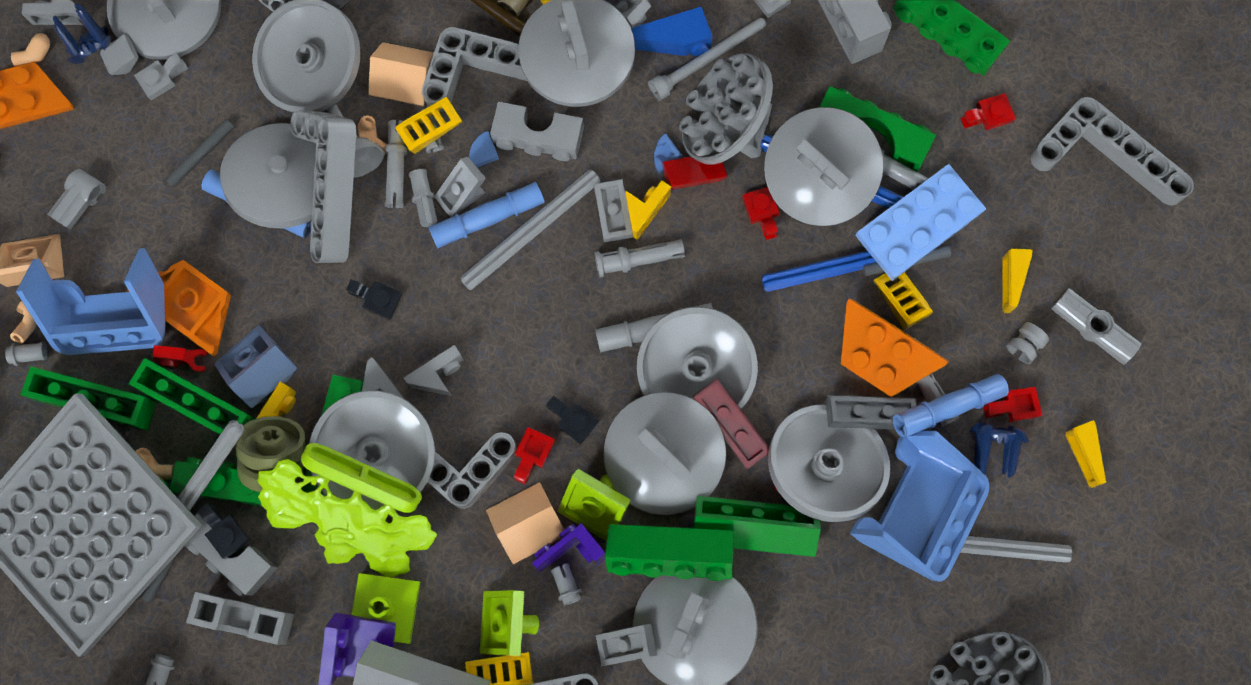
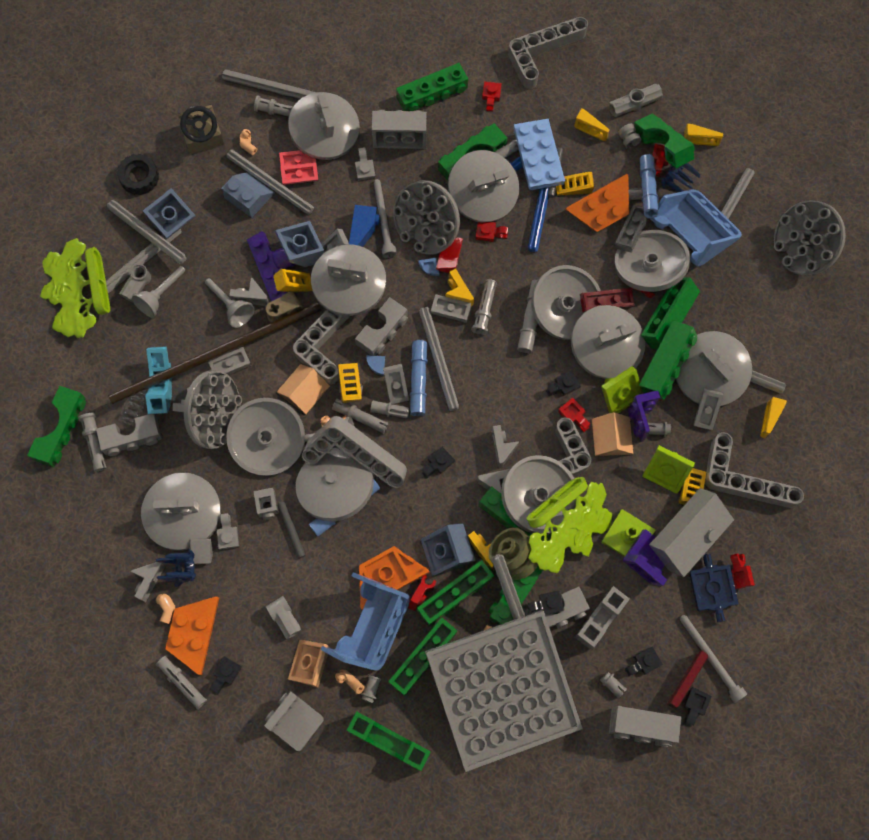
camera: 70 degrees left, 5 degrees down
none -> light grey brick [253,488,279,520]
none -> green arch [634,113,695,168]

